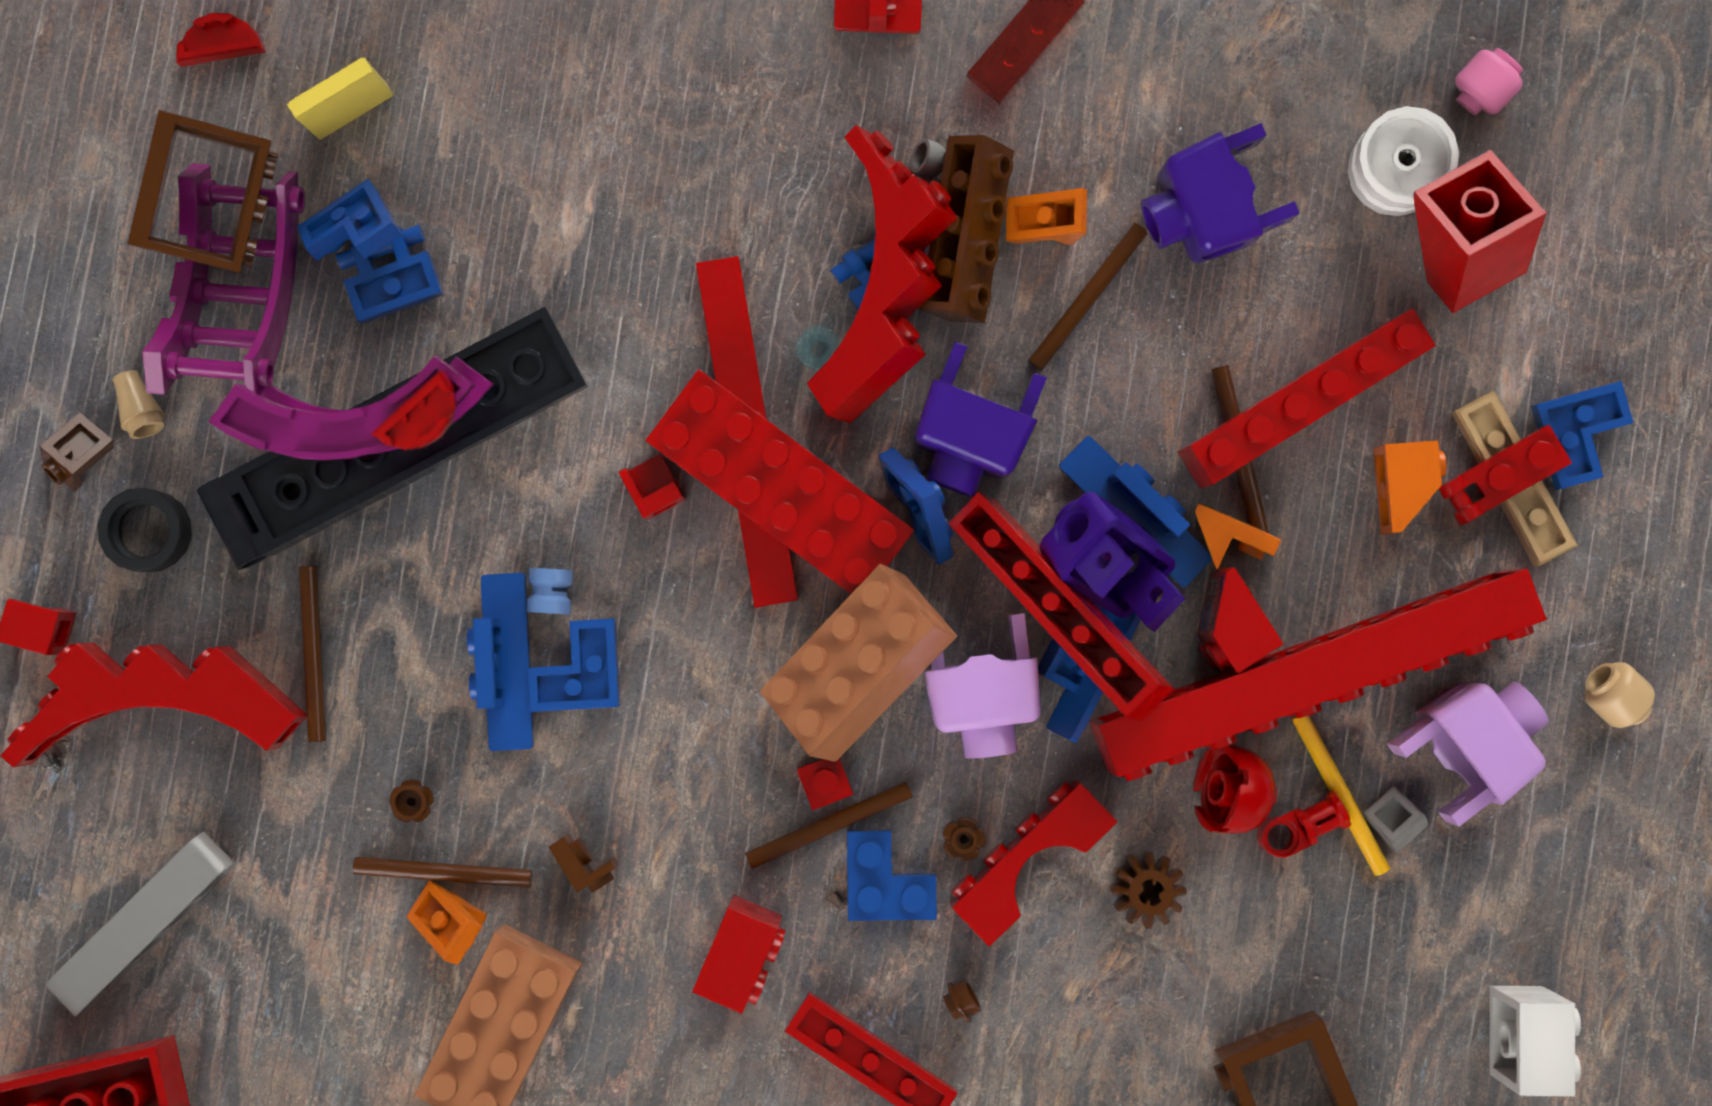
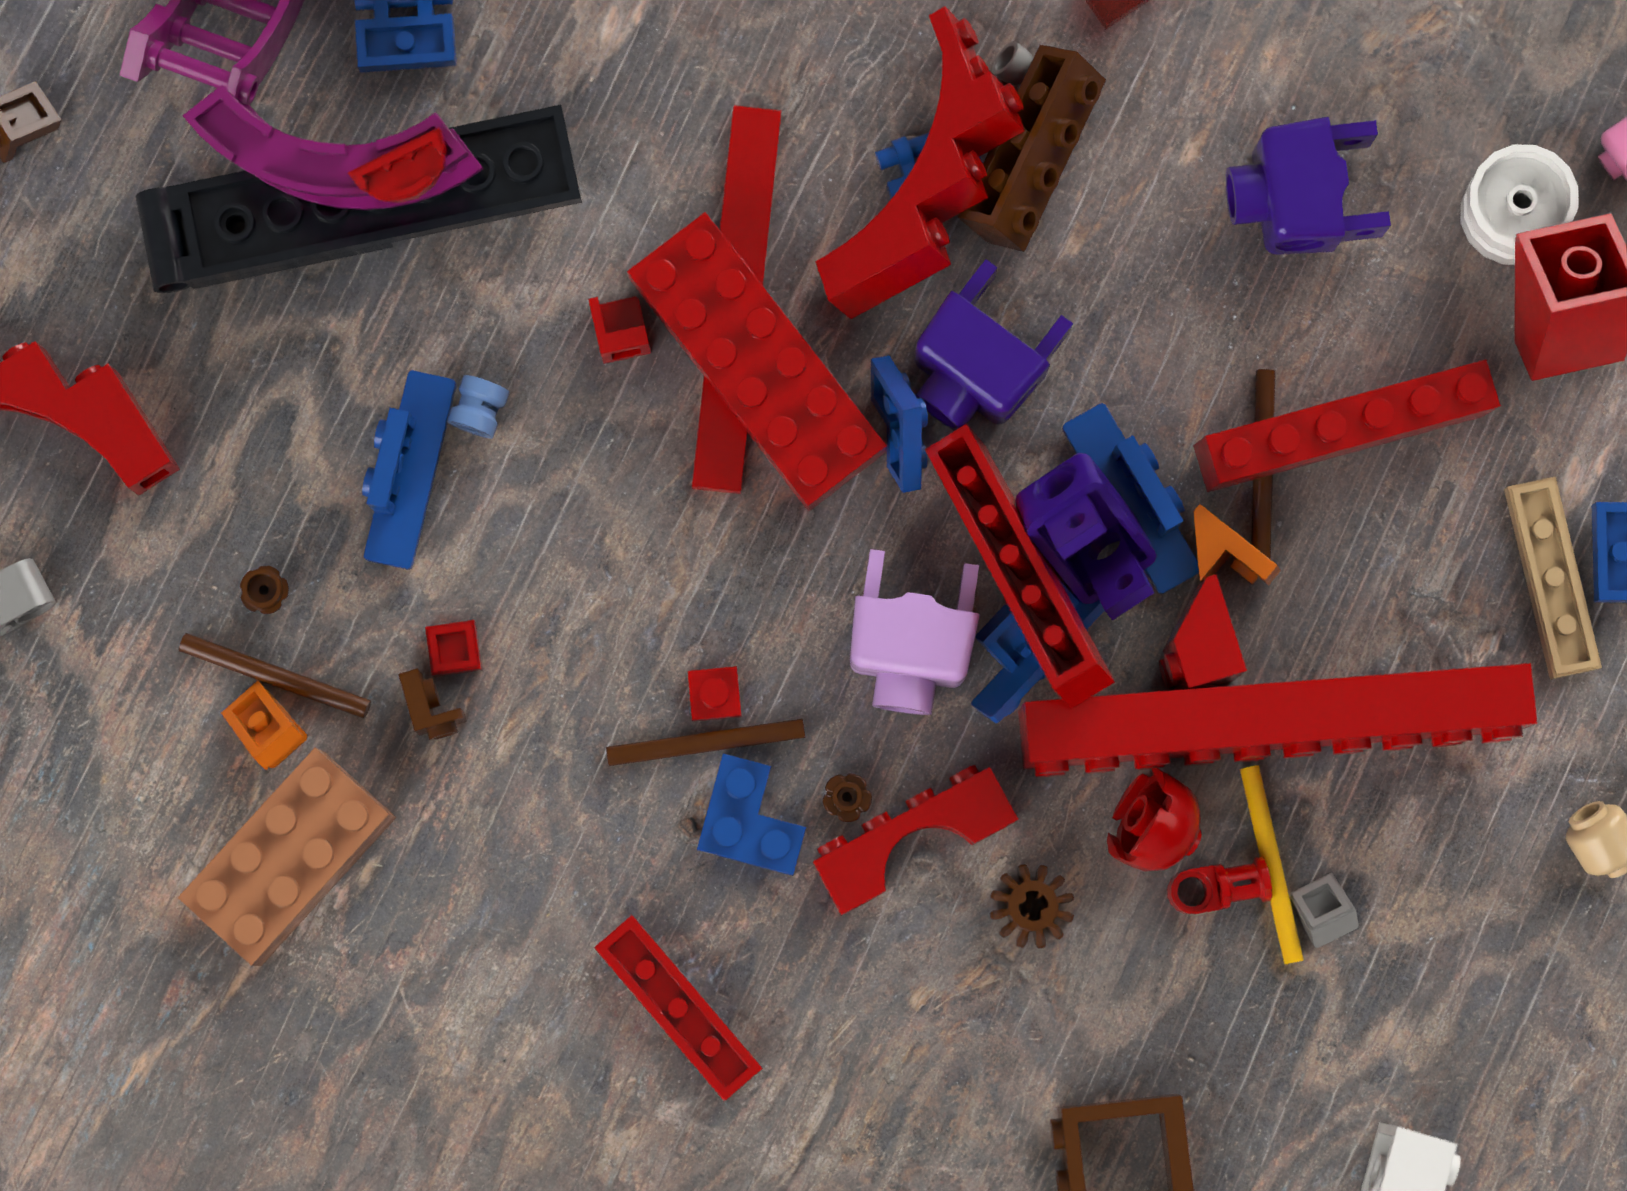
camera: 15 degrees right, 5 degrees down
black tyre [97,488,192,572] -> none
tan cone [112,370,165,439] -> none
reddish brown bar [299,565,326,742] -> none
blue plate [528,618,621,712] -> none
red brick [692,895,786,1014] -> none
nougat brick [759,564,957,762] -> none
clear light blue plate [797,326,840,371] -> none
reddish brown plate [943,979,982,1023] -> none
orange slope [1006,188,1087,245] -> none
reddish brown bar [1028,223,1148,371] -> none
orange slope [1373,440,1446,535] -> none
lavender piece [1387,681,1549,827] -> none
red plate [1438,425,1572,526] -> none
none -> red tile [425,620,482,677]

